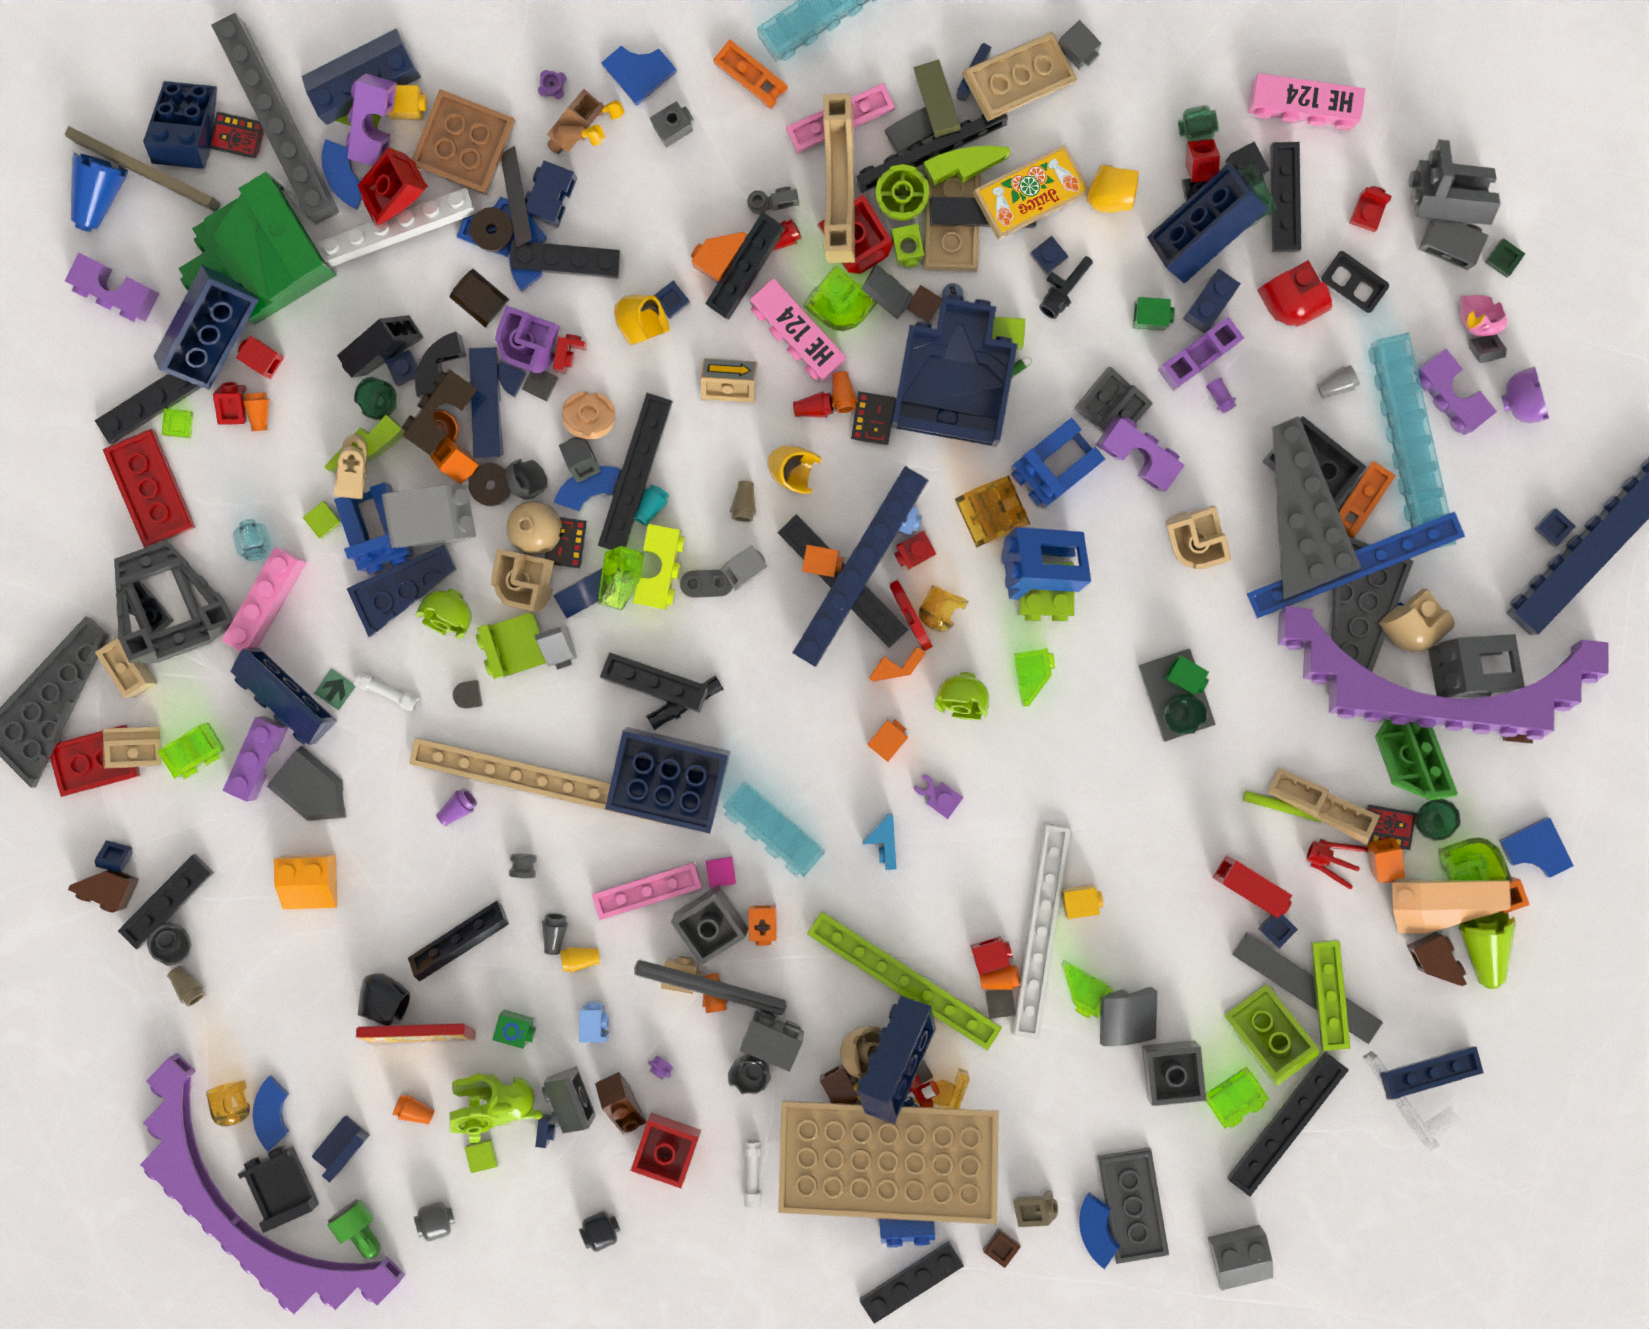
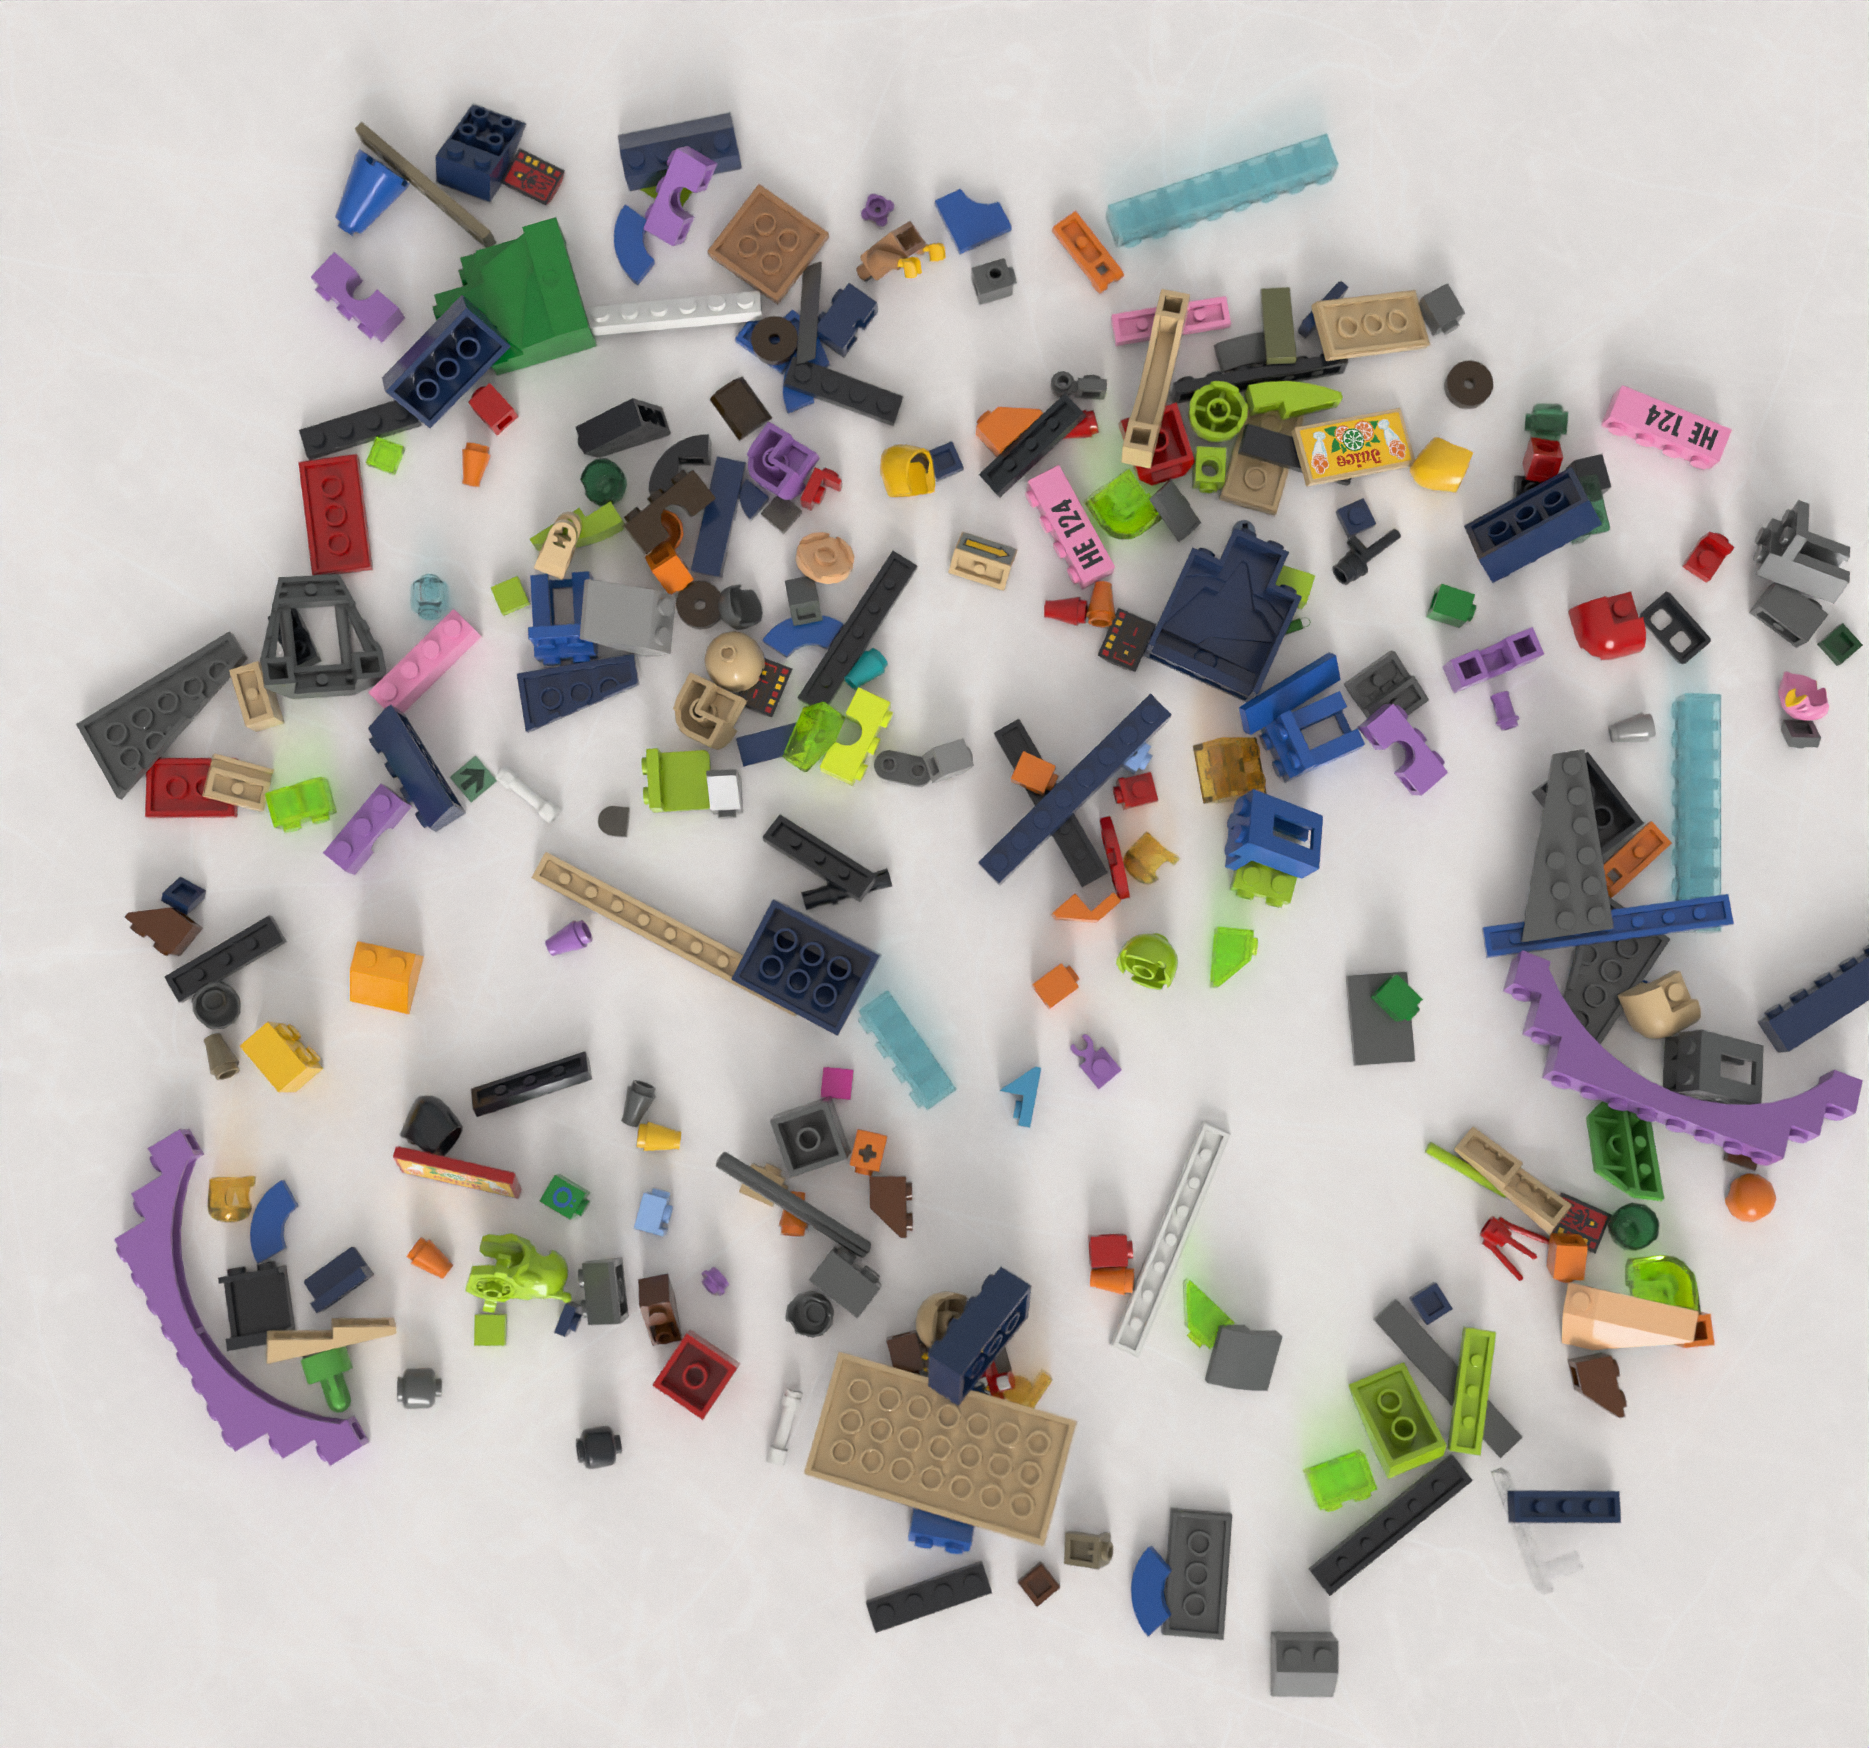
camera: 10 degrees right, 5 degrees down
dark grey brick [211,13,340,224] -> none
red bracket [213,382,247,425] -> none
dark grey tile [267,746,346,821] -> none
red slope [357,147,428,226] -> none
dark blue plate [385,350,418,386] -> none
yellow brick [387,85,428,120] -> none
lime cylinder [415,589,472,639] -> none
dark grey wheel [509,854,537,878] -> none
bright pink plate [592,862,702,920] -> none
dark tan cone [730,481,756,522] -> none
yellow piece [767,445,822,494] -> none
lime plate [807,911,1002,1051] -> none
reddish brown tile [906,285,942,323] -> none
clear smoke tile [985,989,1016,1019] -> none
yellow brick [1062,885,1103,919] -> none
dark grey brick [1142,1040,1206,1106] -> none
clear green hair [1163,694,1207,735] -> none
tan brick [1165,505,1231,569] -> none
dark blue brick [1182,269,1241,334] -> none
red window [1212,855,1293,918] -> none
black plate [1270,142,1301,252] -> none
medium lavender arch [1413,349,1497,435] -> none
lime cone [1458,912,1516,989] -> none
blue tile [1499,817,1574,878] -> none
medium lavender cylinder [1501,367,1549,423] -> none
dark blue plate [1534,508,1576,547] -> none
none -> yellow brick [240,1022,323,1092]
none -> tan slope [266,1318,397,1364]
none -> reddish brown slope [869,1176,913,1238]
none -> blue tile [1239,652,1341,735]
none -> dark brown piece [1444,360,1493,409]
none -> orange hair [1725,1173,1776,1222]

